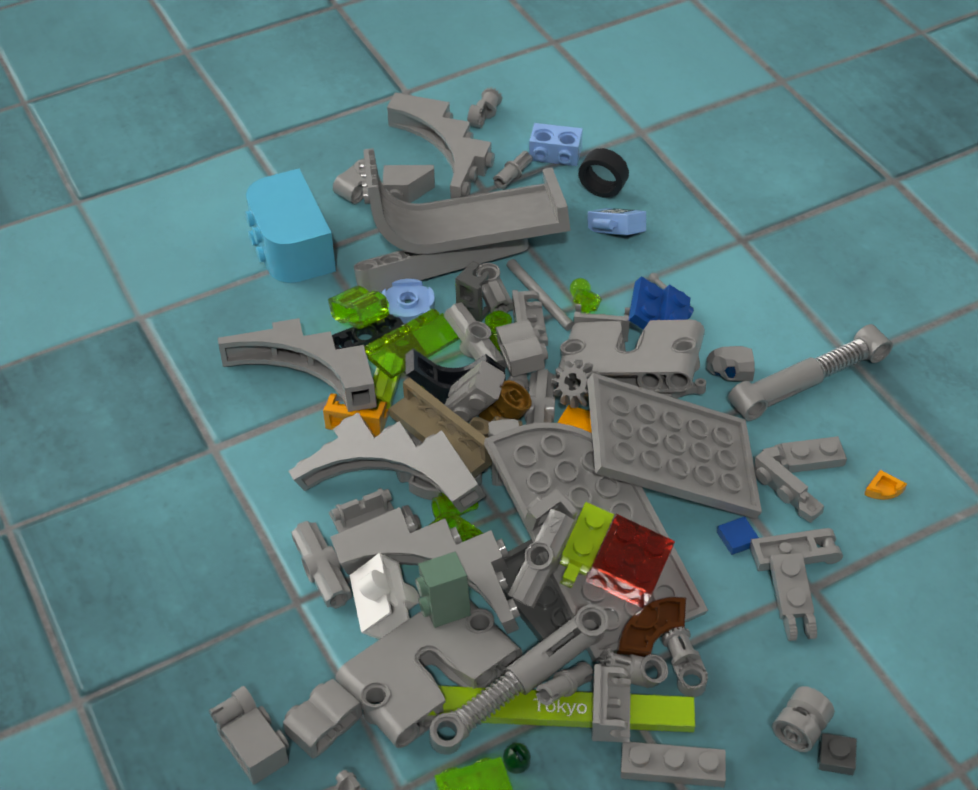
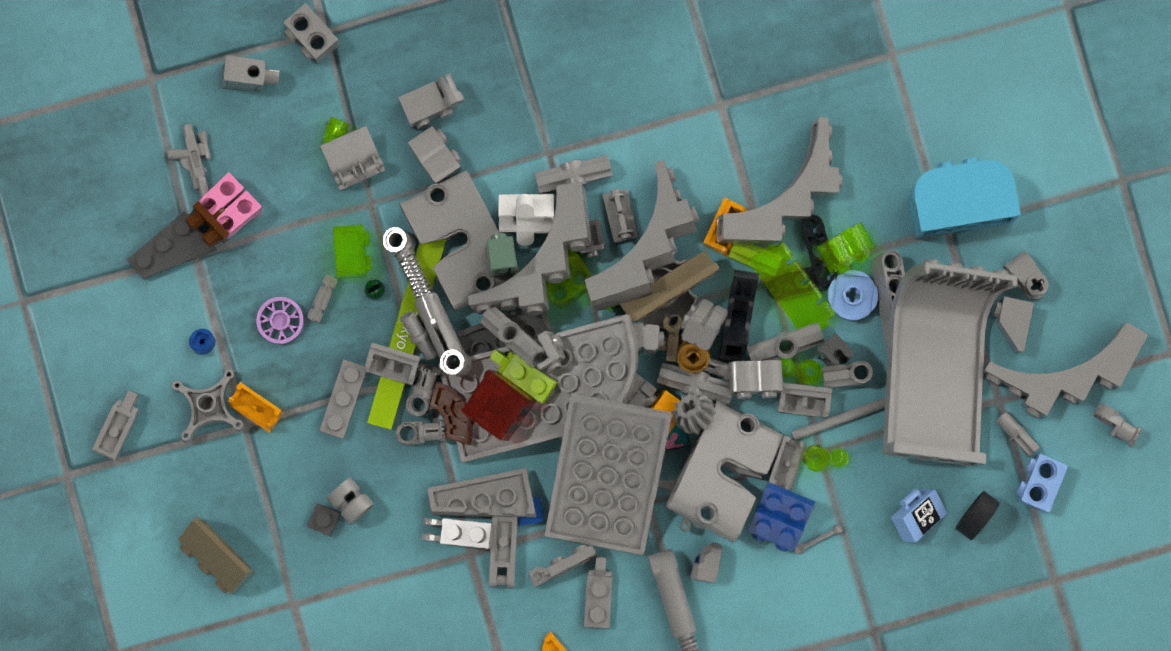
camera: 100 degrees right, 35 degrees up
none -> light grey wing [427,468,536,518]

